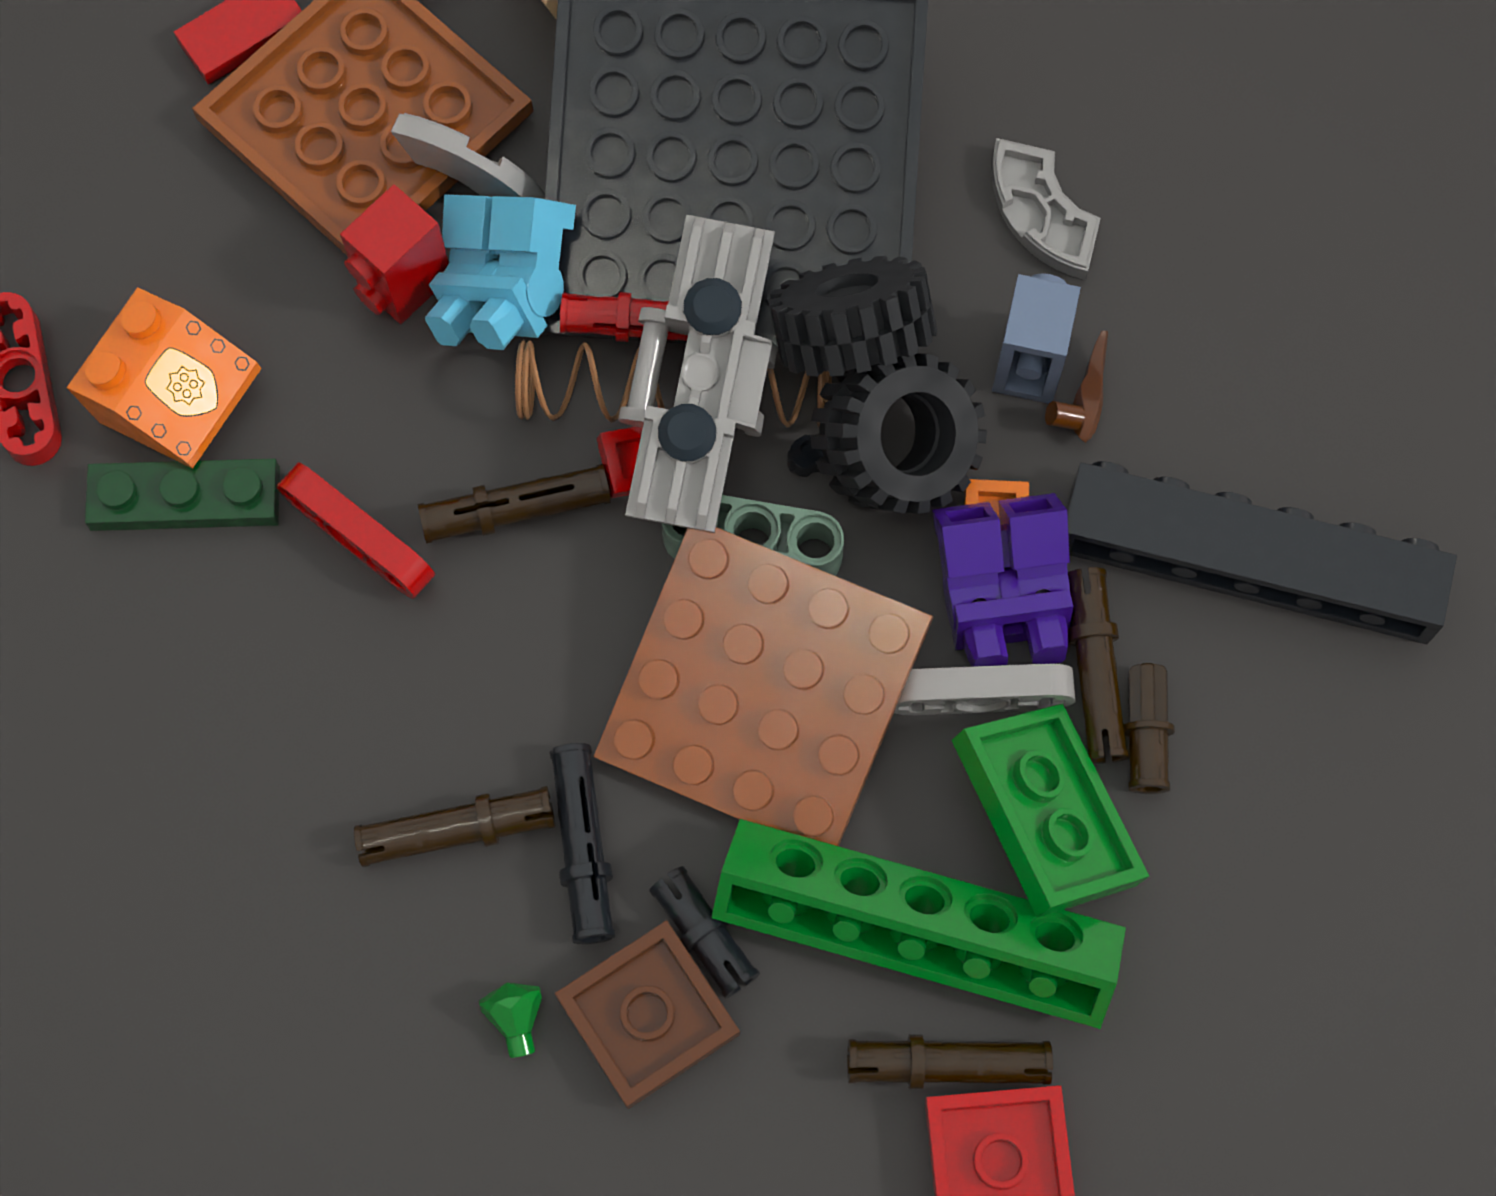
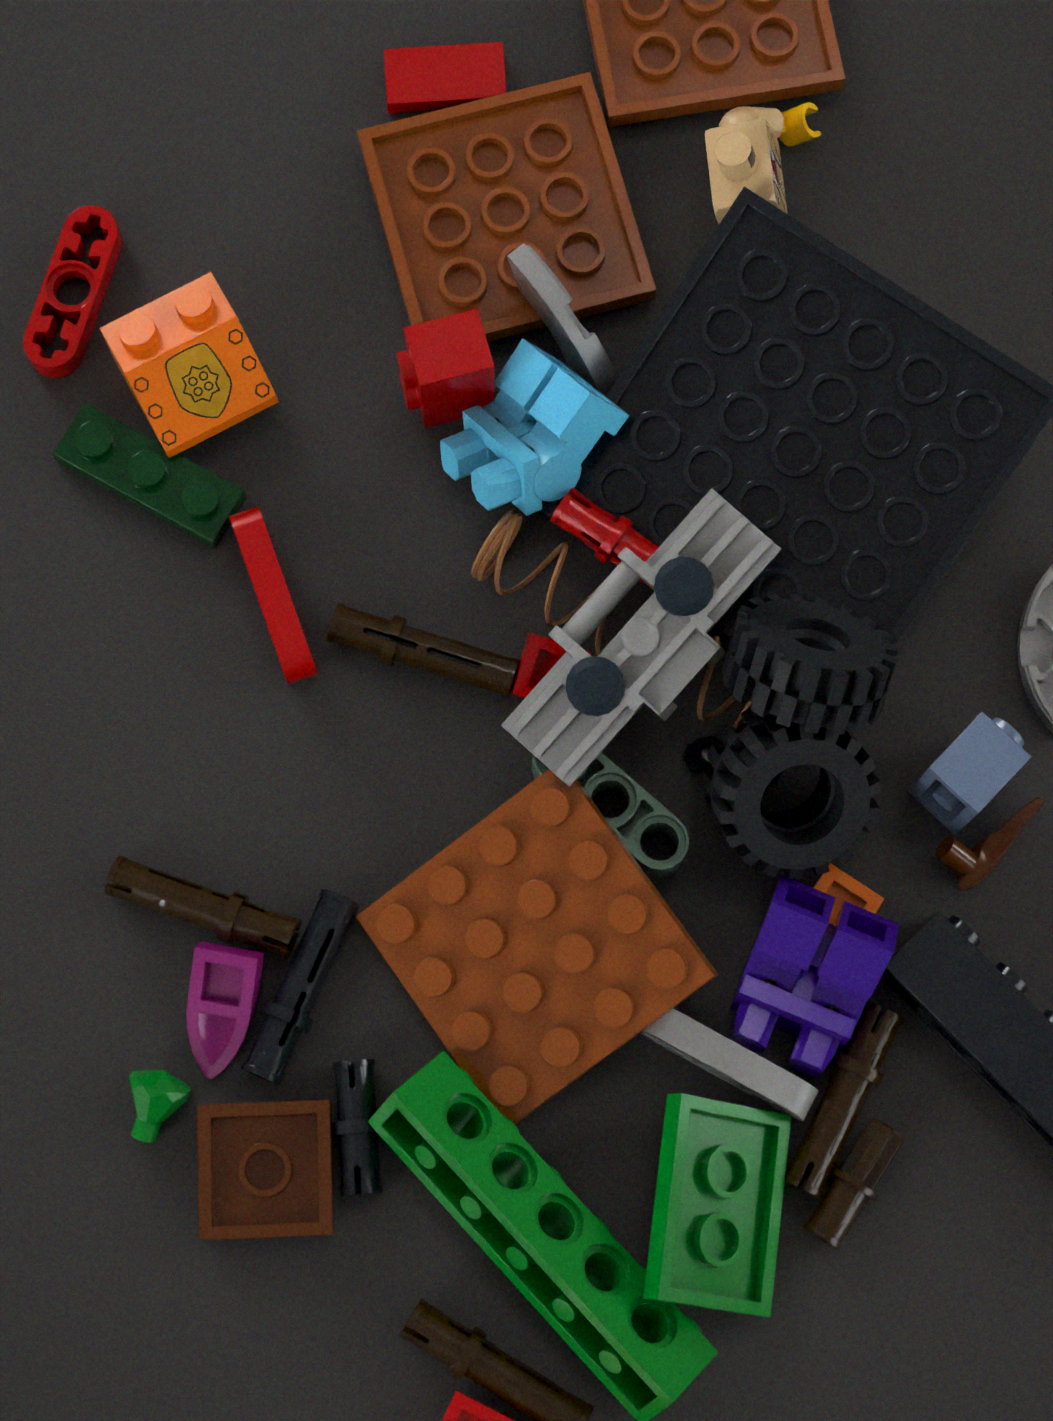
camera: 30 degrees right, 5 degrees up
none -> magenta plate [186,941,264,1079]

